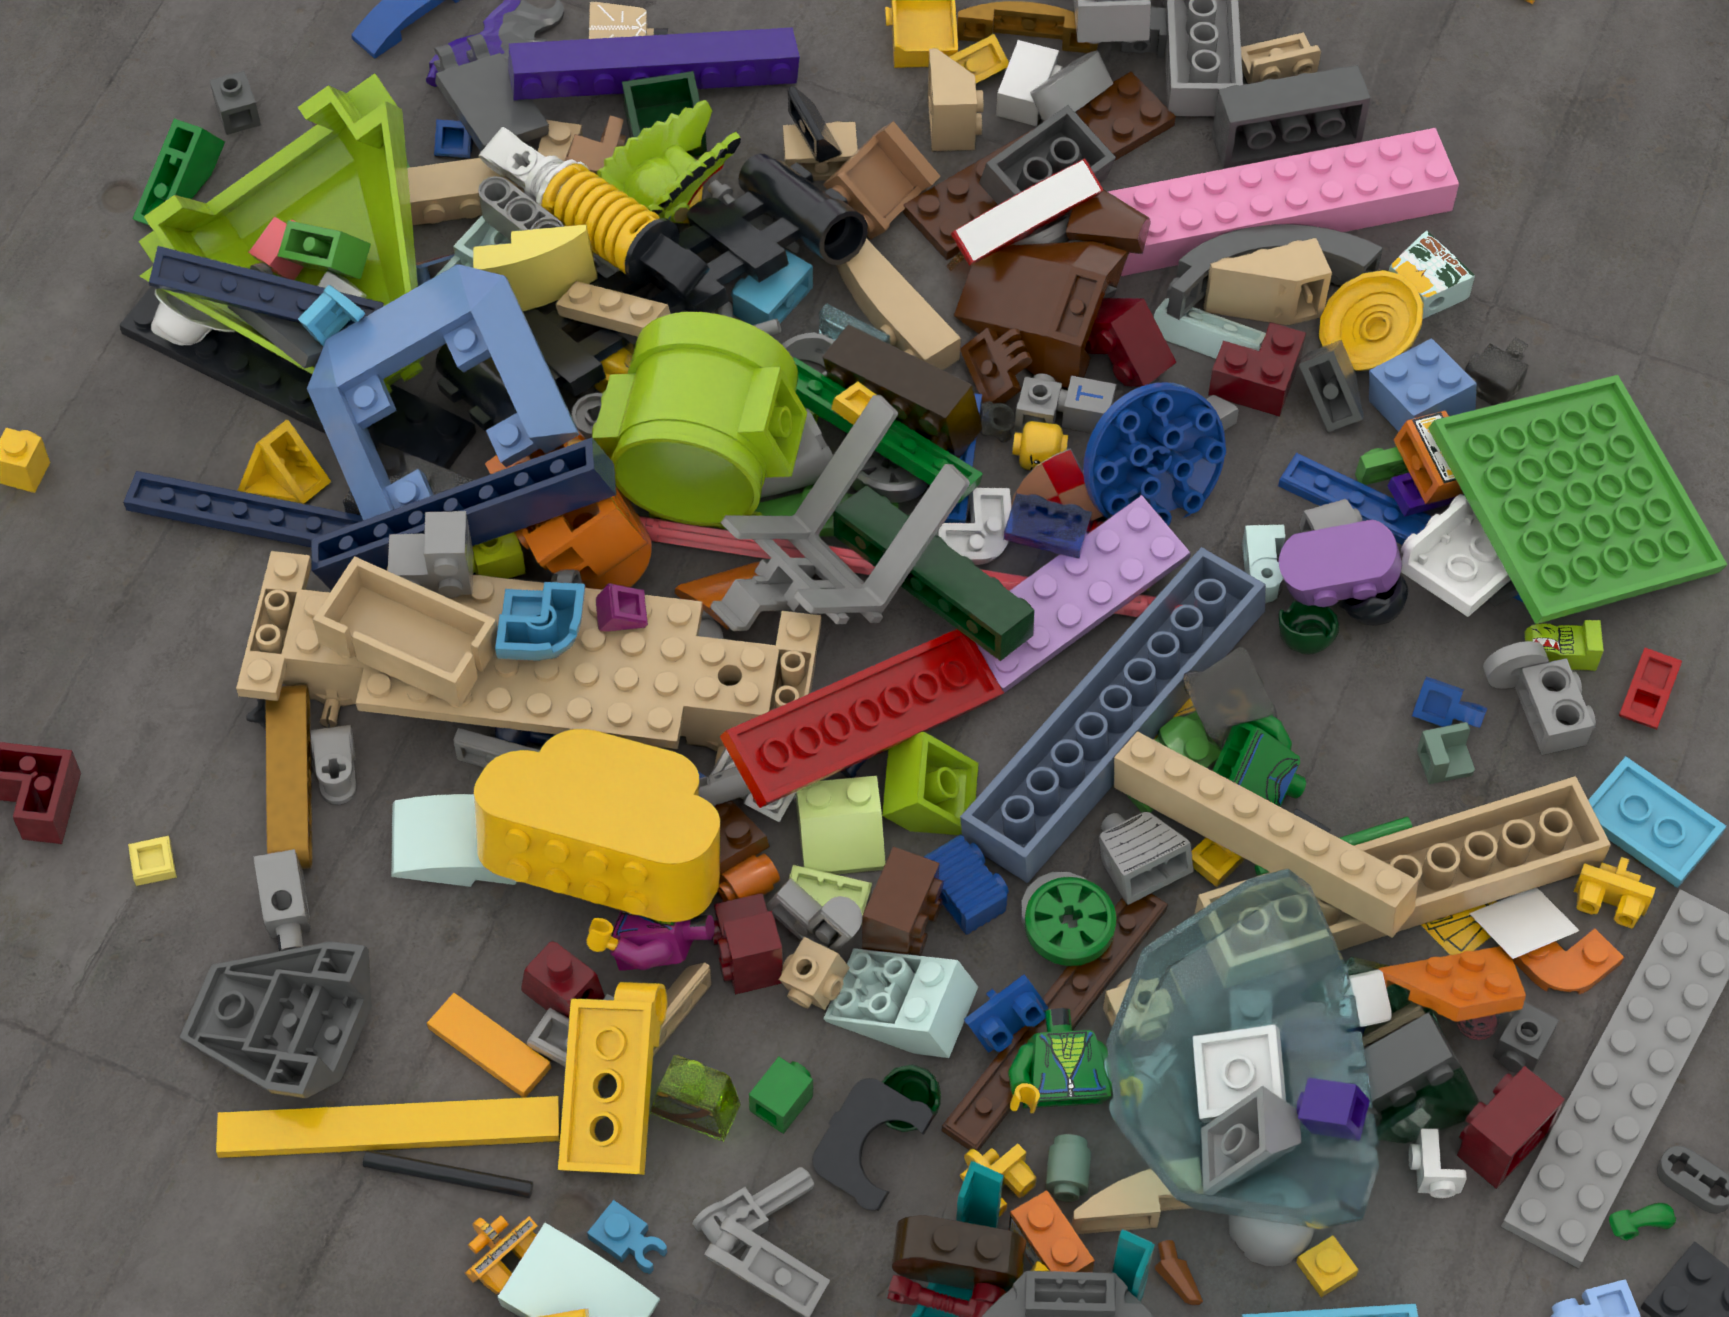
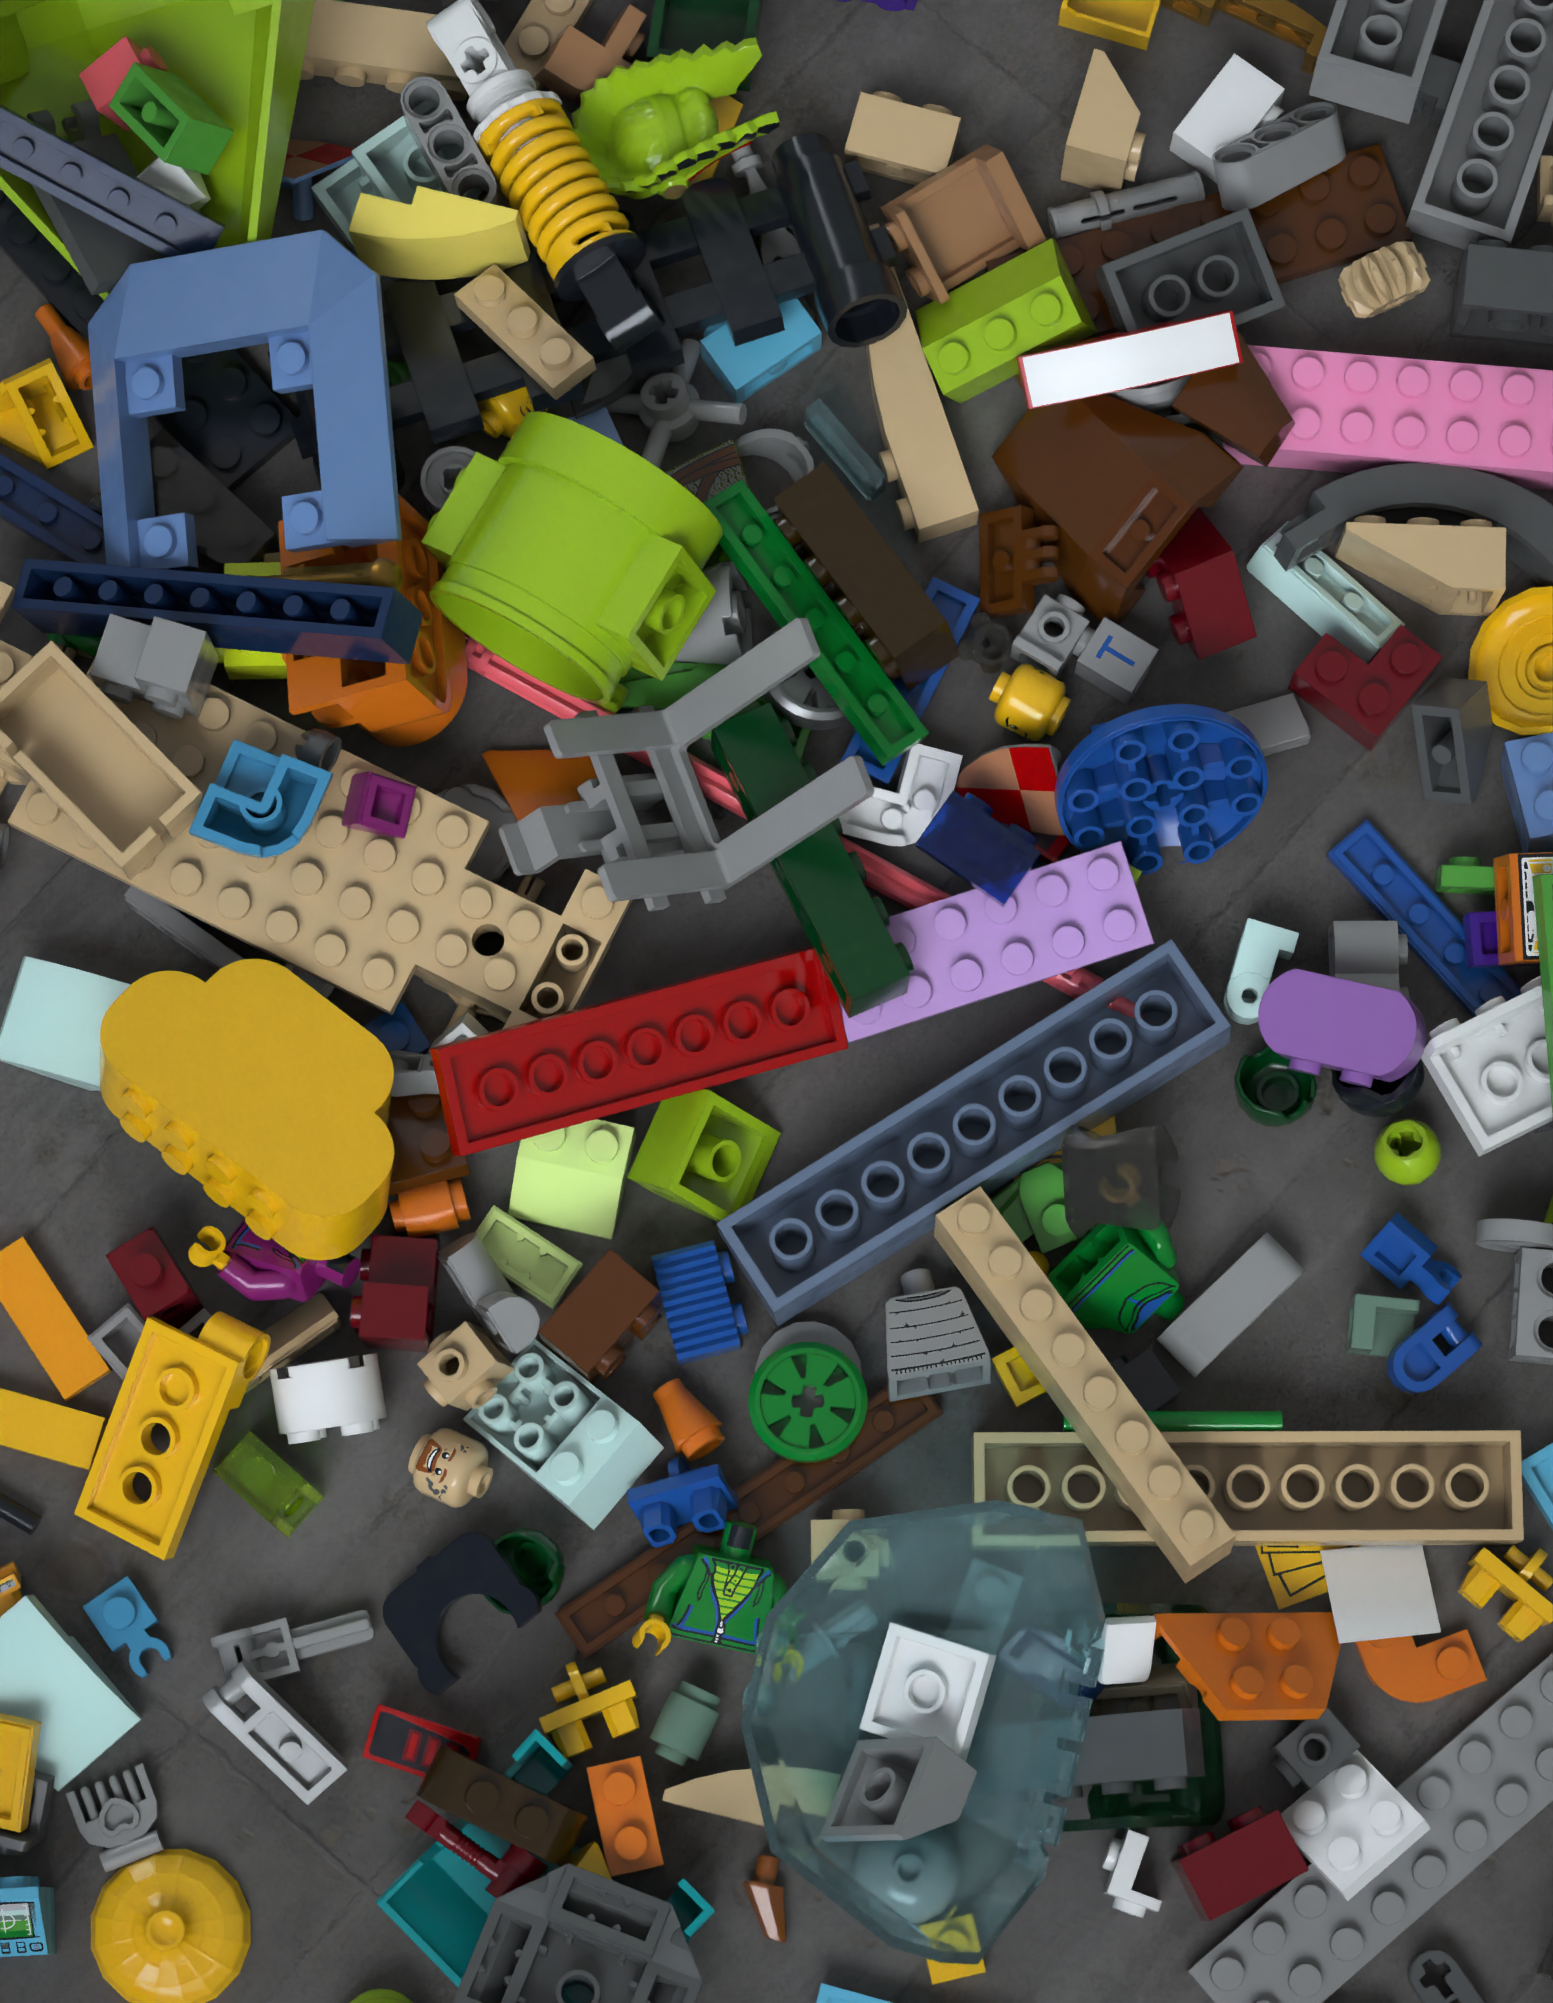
camera: 20 degrees right, 20 degrees up
medium azure tile [298,285,365,346] -> none
green brick [749,1056,813,1134] -> none
black slope [788,86,842,163] -> none
yellow plate [831,382,876,425] -> none
yellow plate [950,34,1009,84] -> none
dark purple brick [1297,1078,1370,1141] -> none
none -> orange cone [35,304,93,390]
none -> white brick [269,1353,387,1444]
none -> slope [362,1704,483,1778]
none -> tan head [408,1428,493,1508]
none -> orange cone [653,1378,725,1462]
none -> lime slope [916,238,1098,404]
none -> light grey pin [1046,170,1205,240]
none -> light grey beam [1157,1232,1306,1378]
none -> white plate [1281,1750,1430,1901]
none -> tan gear [1338,241,1431,318]
none -> lime piece [1374,1118,1442,1186]
none -> blue plate [1387,1302,1483,1394]

